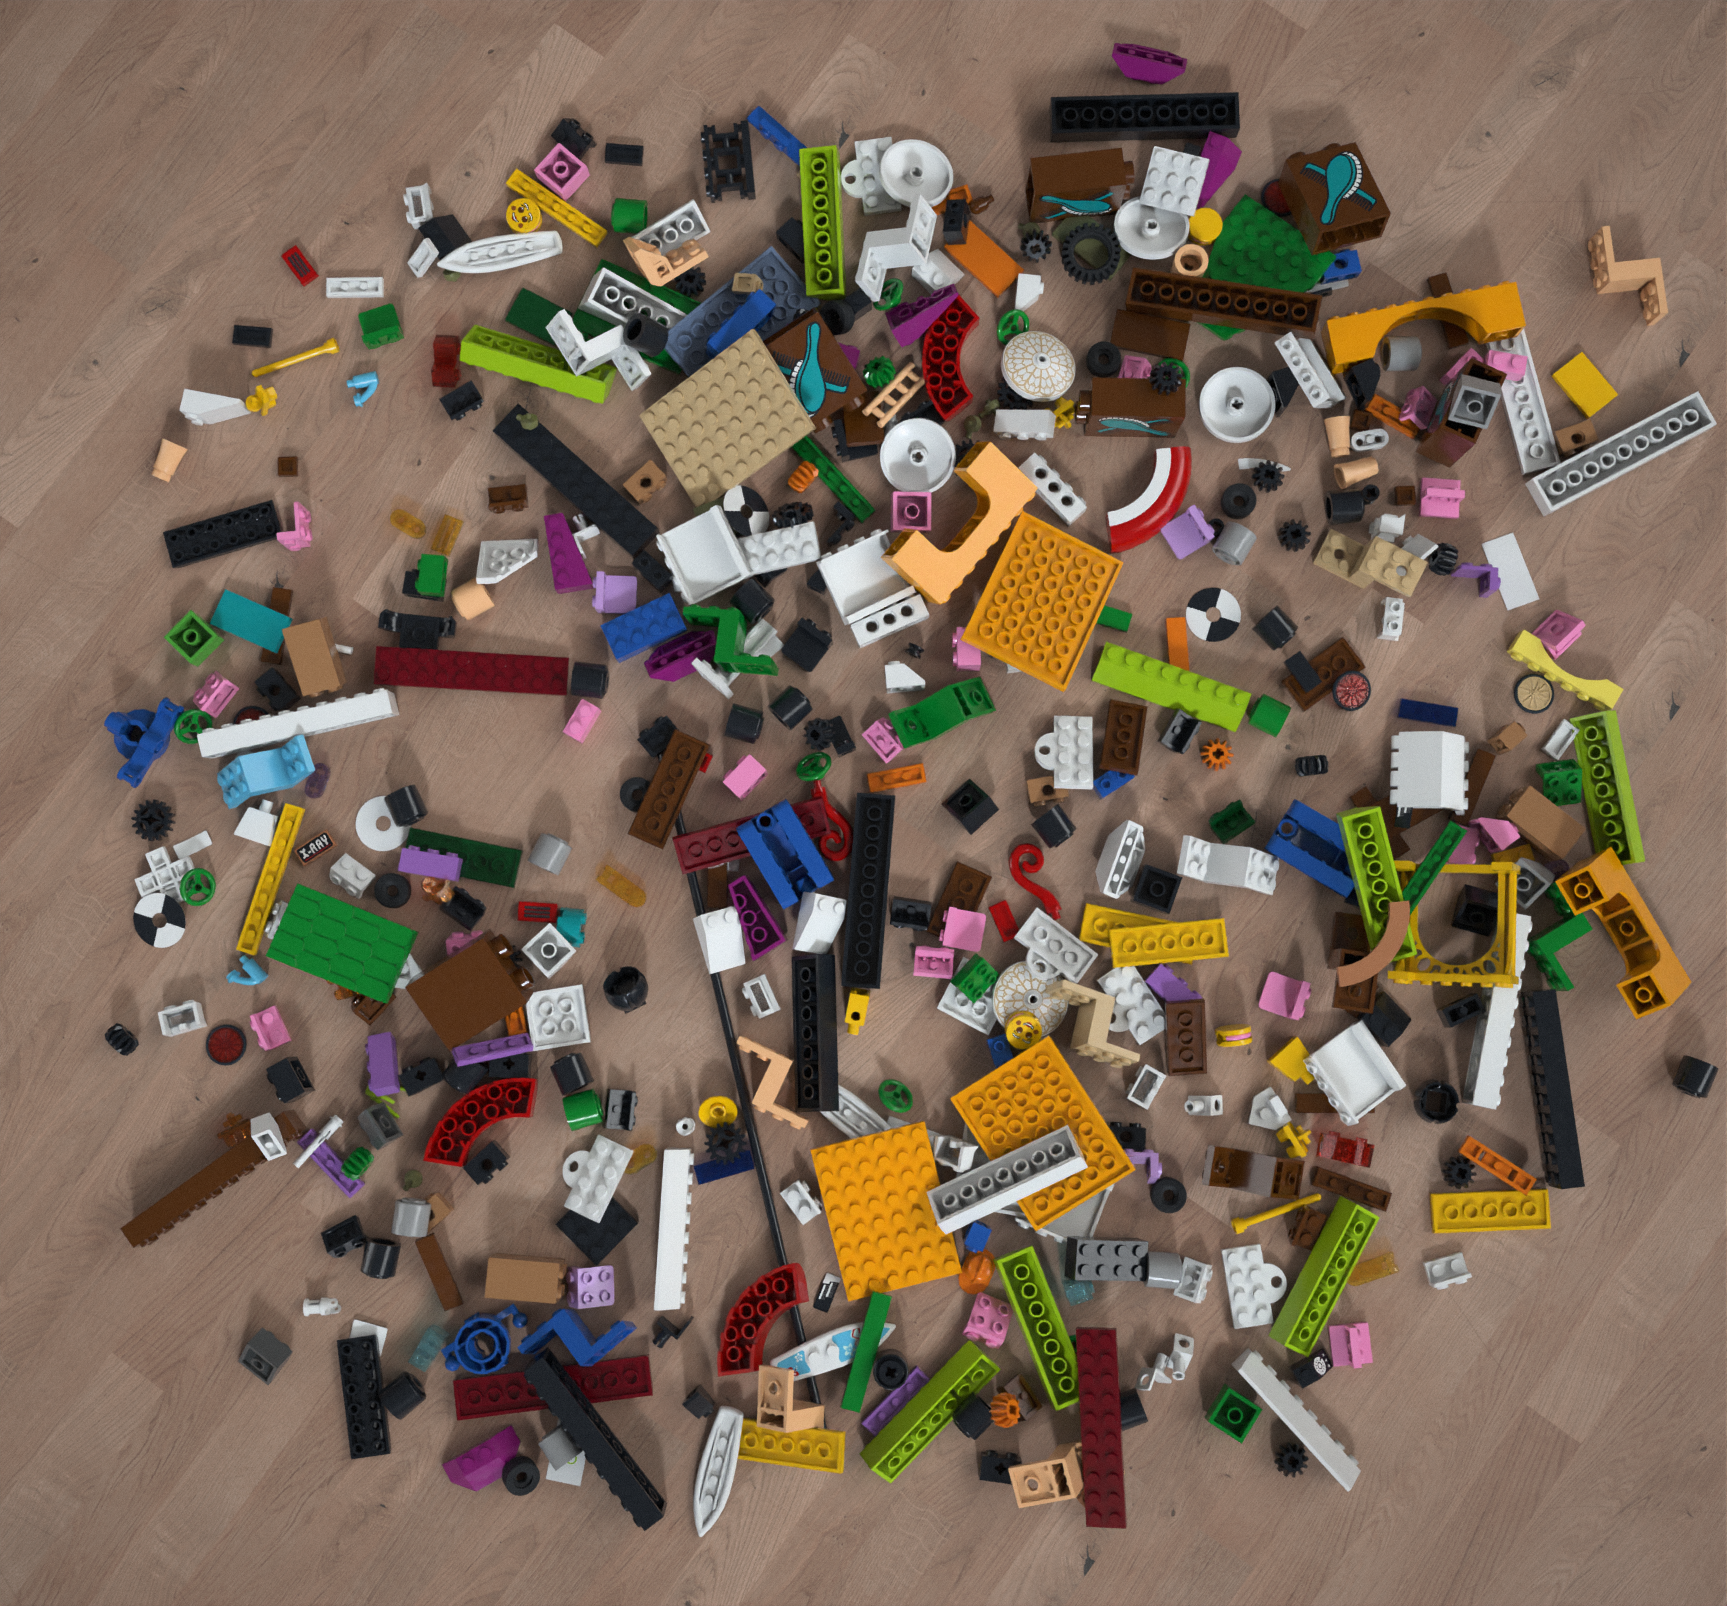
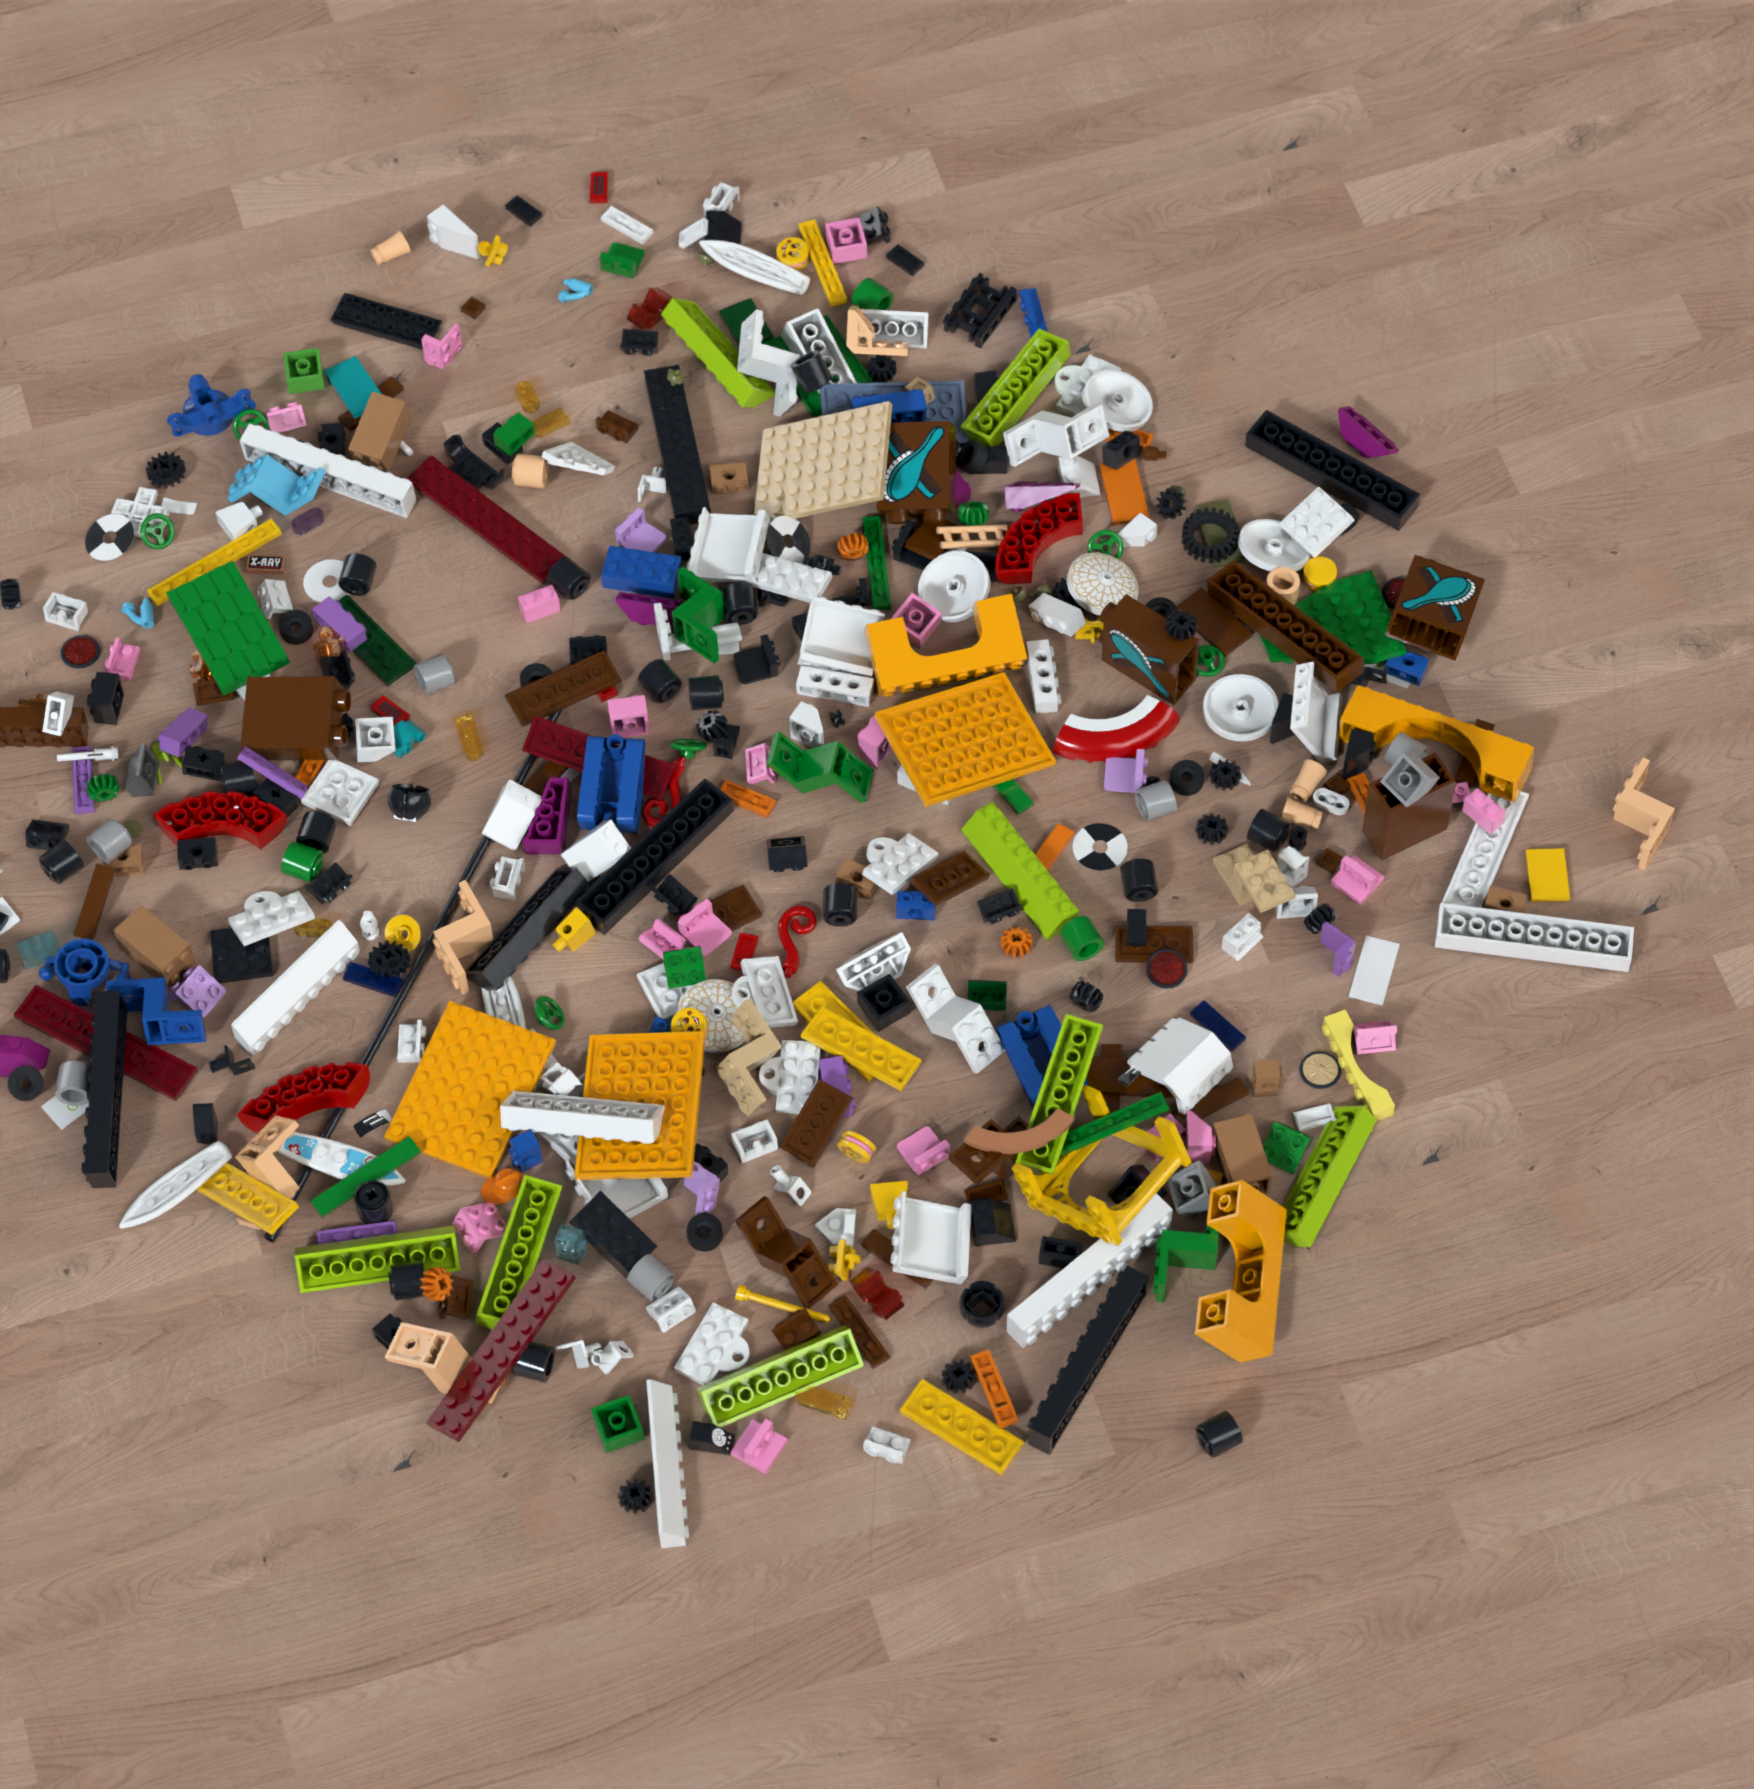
camera: 35 degrees right, 25 degrees down
yellow piece [252,338,340,377] -> none
magenta wedge [544,513,594,594] -> none
green piece [873,278,903,311] -> none
reddish brown brick [1025,148,1135,223] -> none
magenta wedge [1196,131,1242,210] -> none

